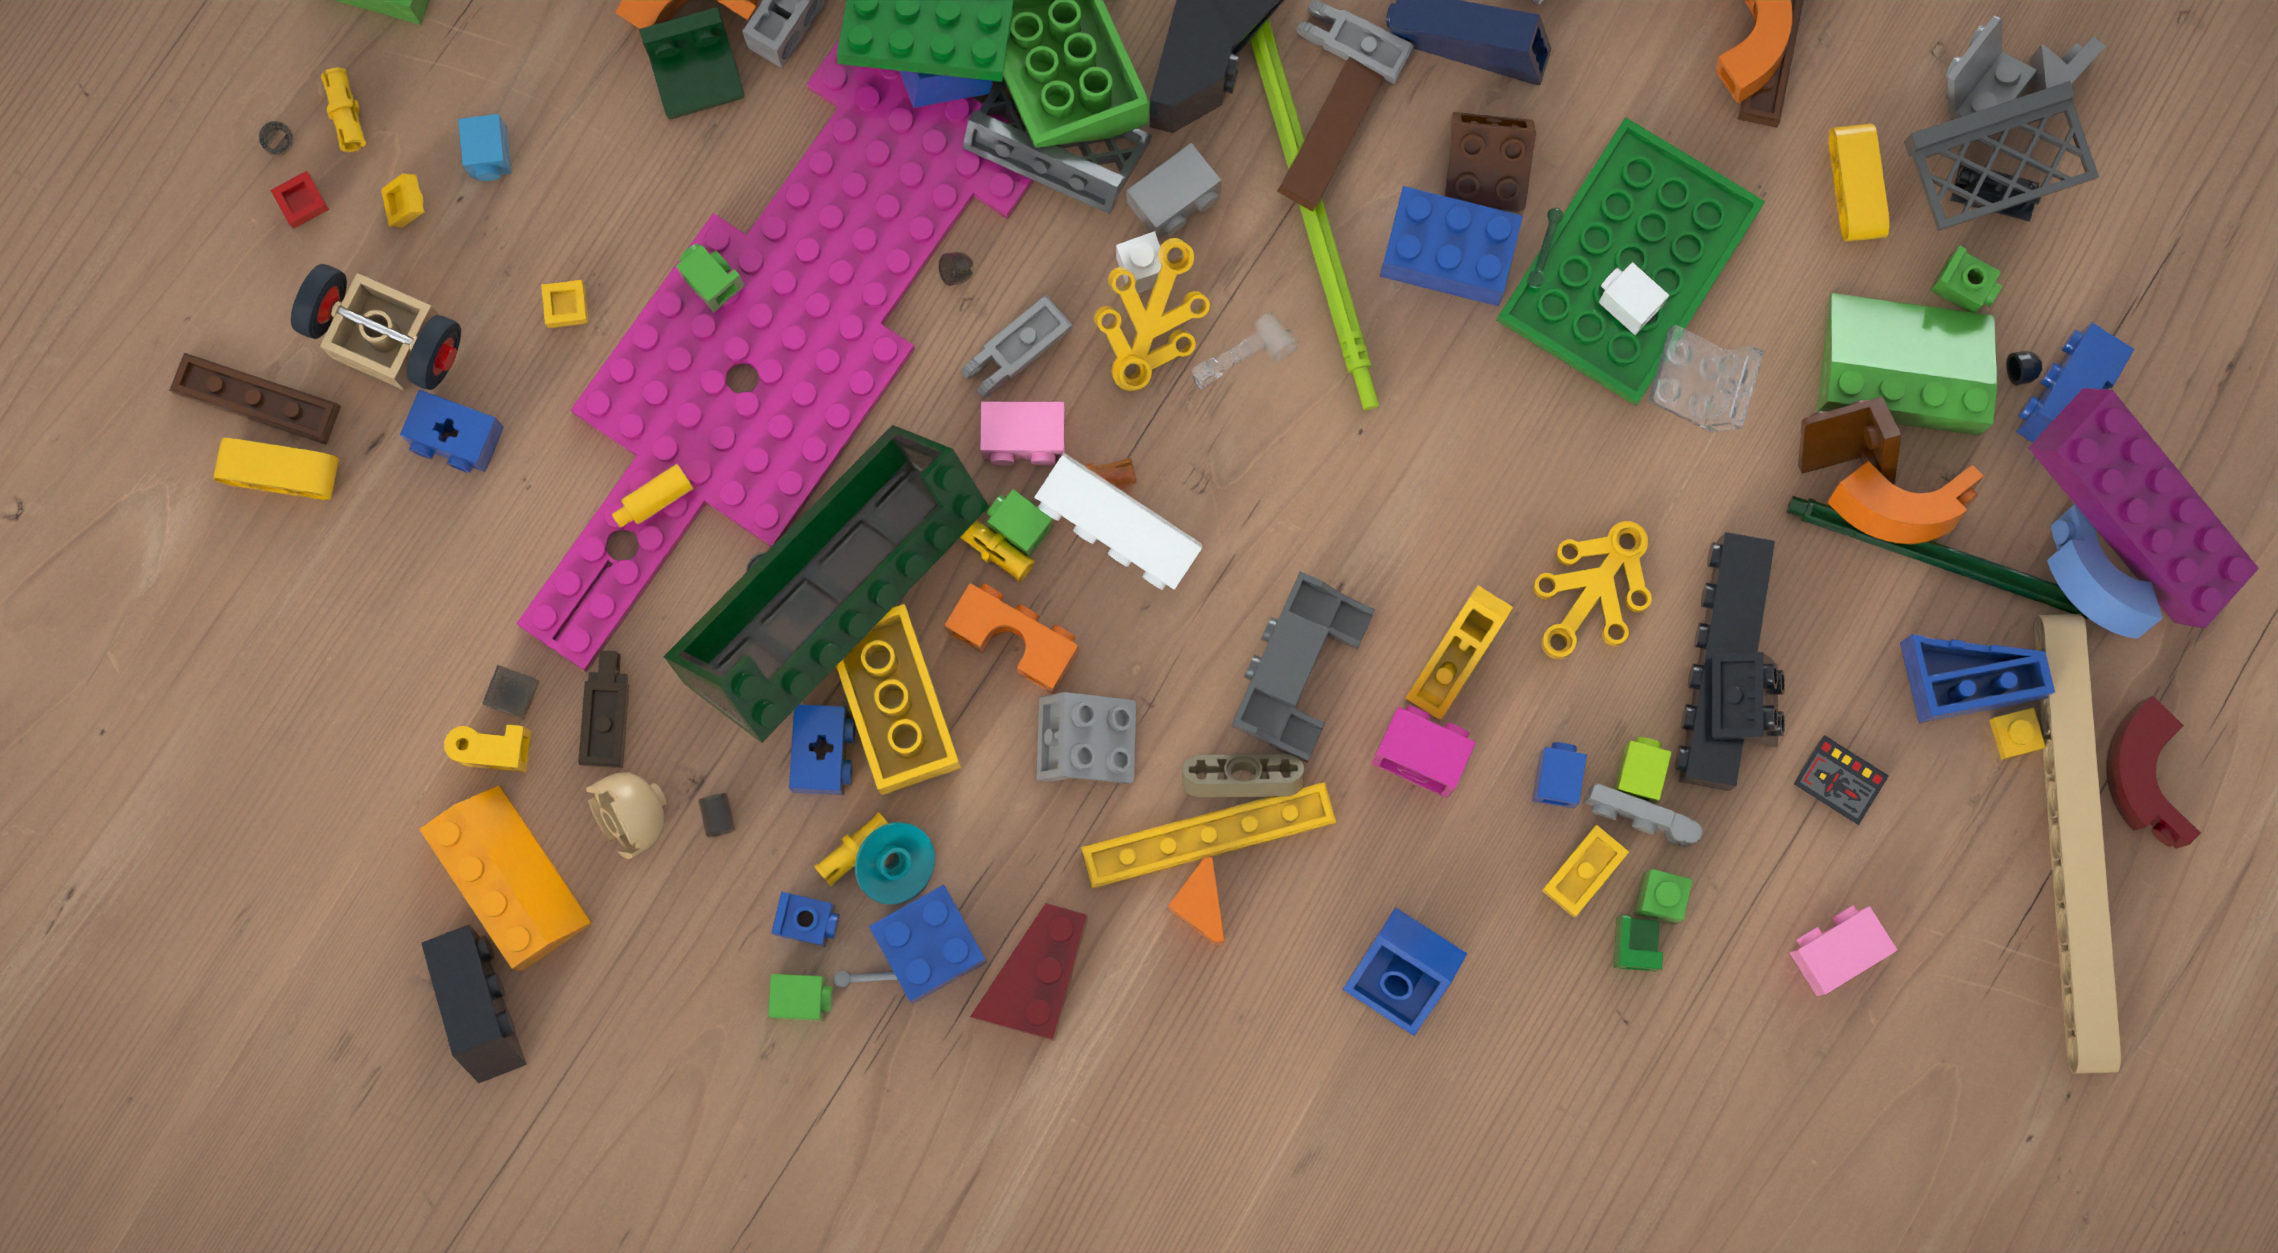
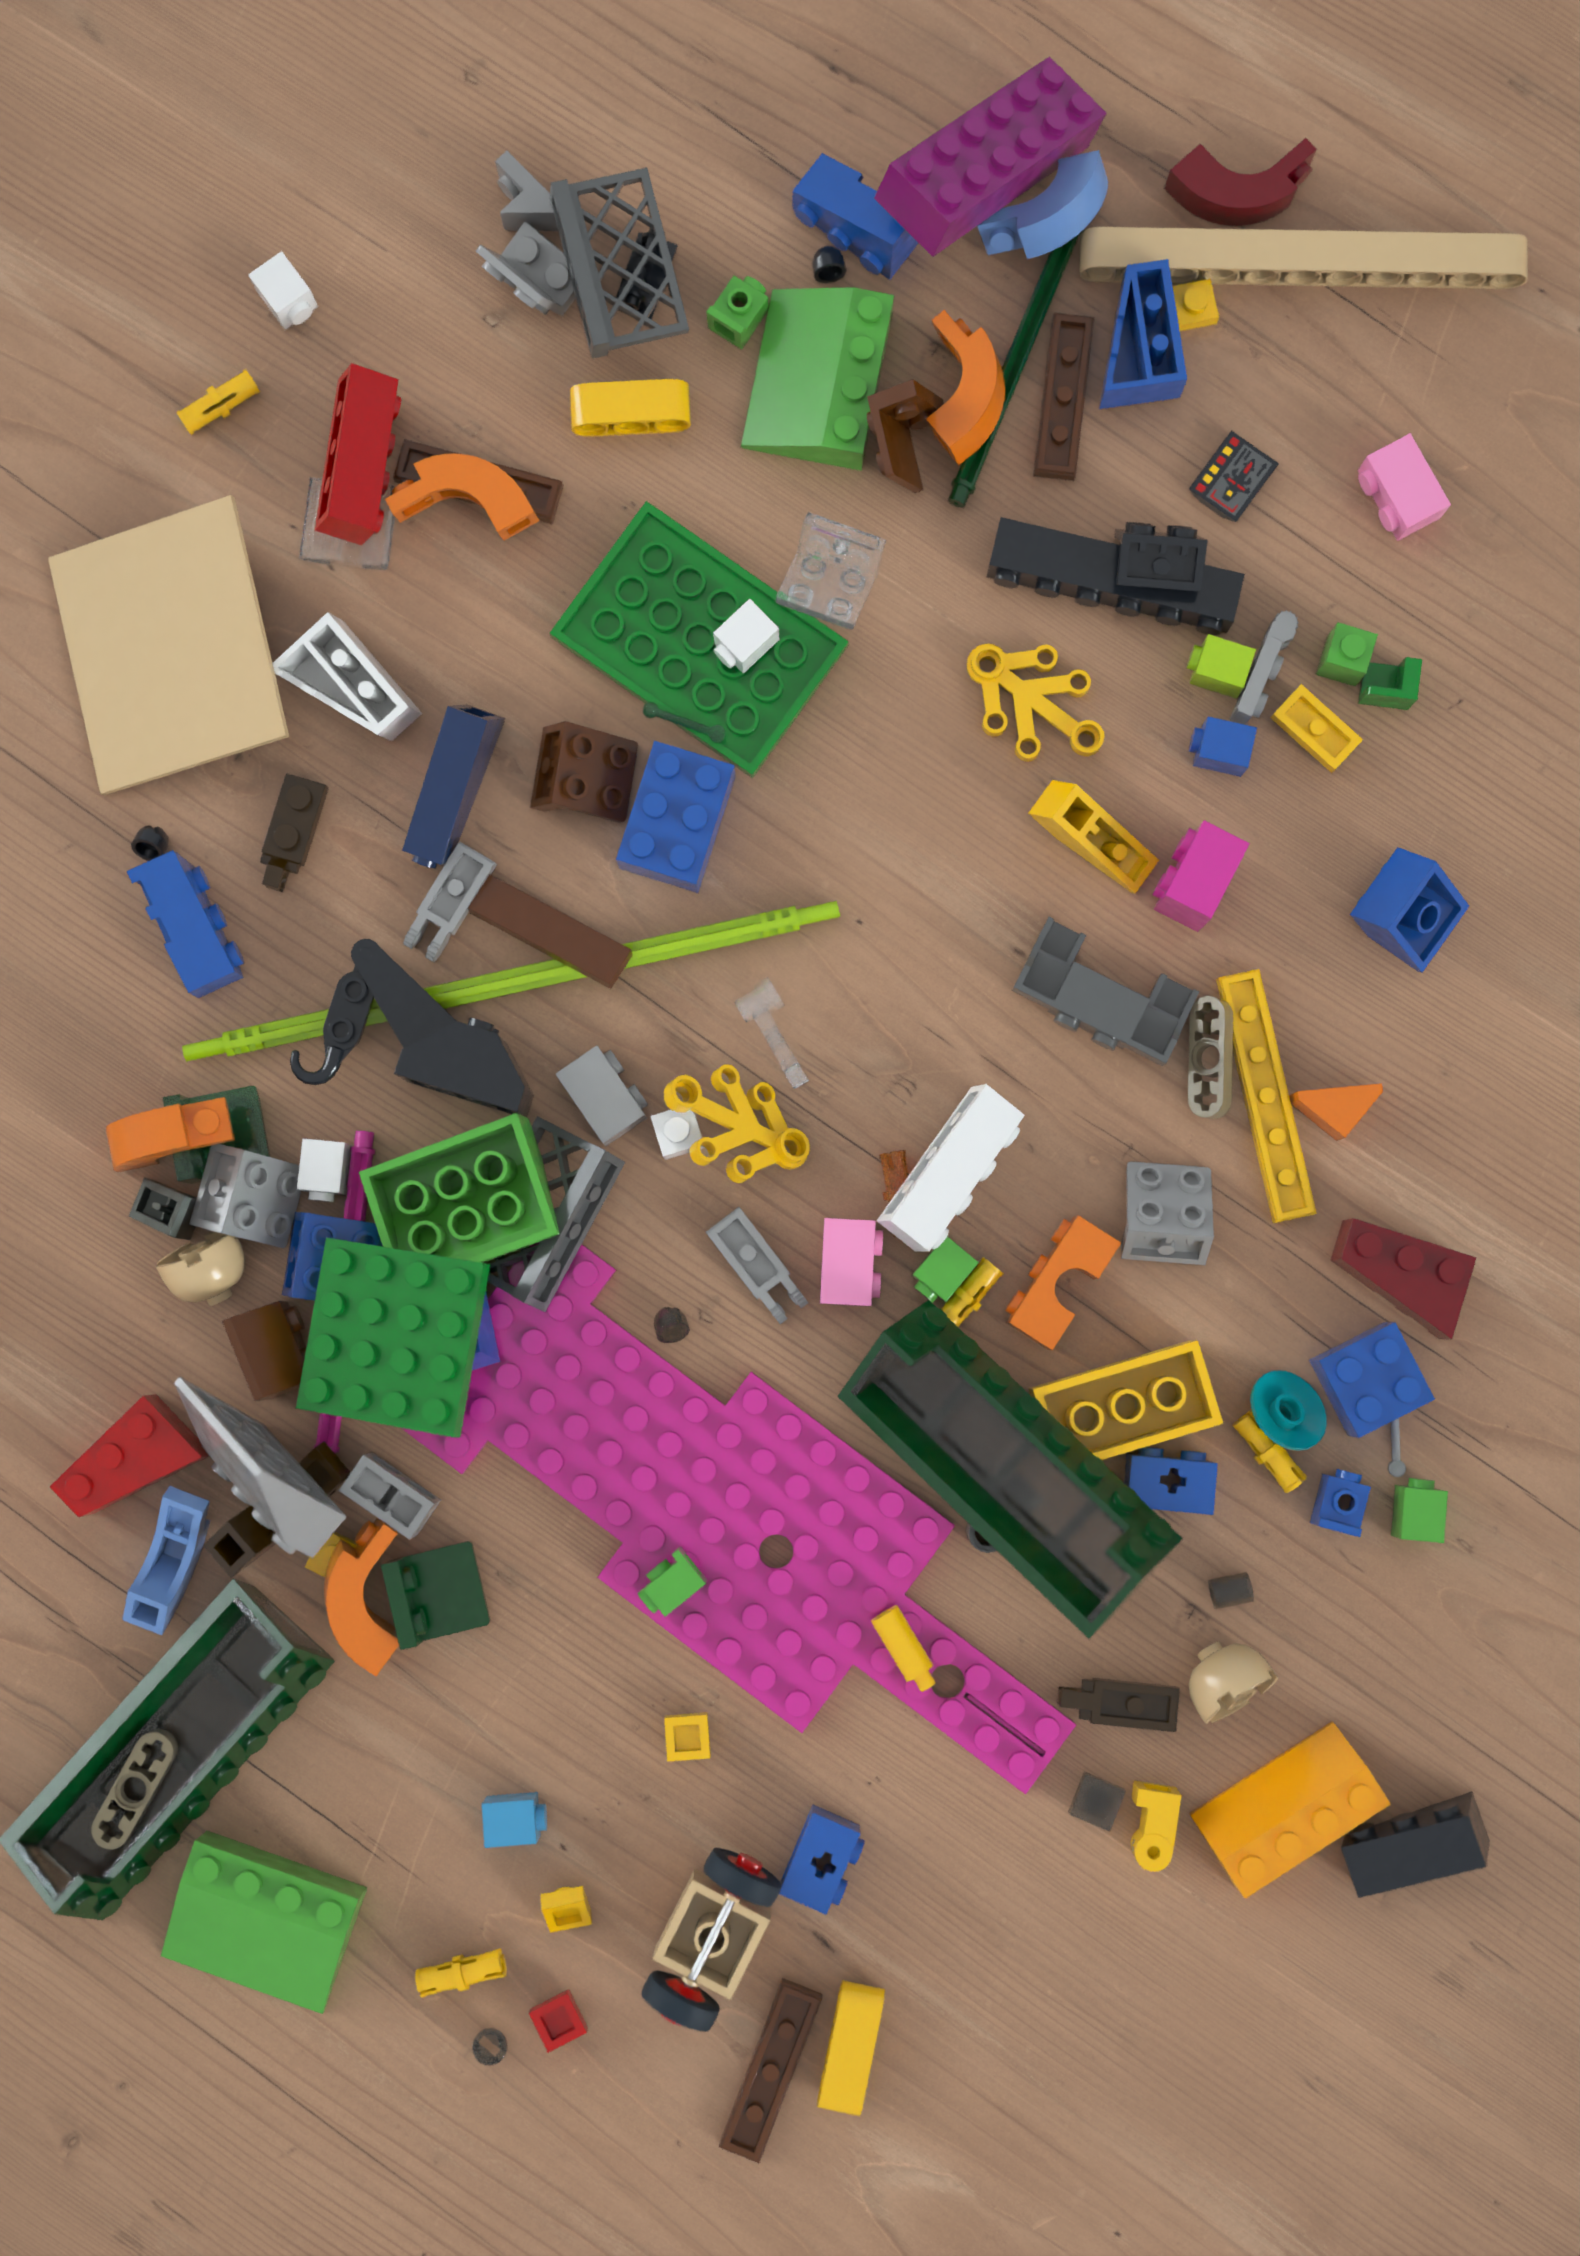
camera: 85 degrees left, 5 degrees up
none -> reddish brown tile [1033,313,1094,481]

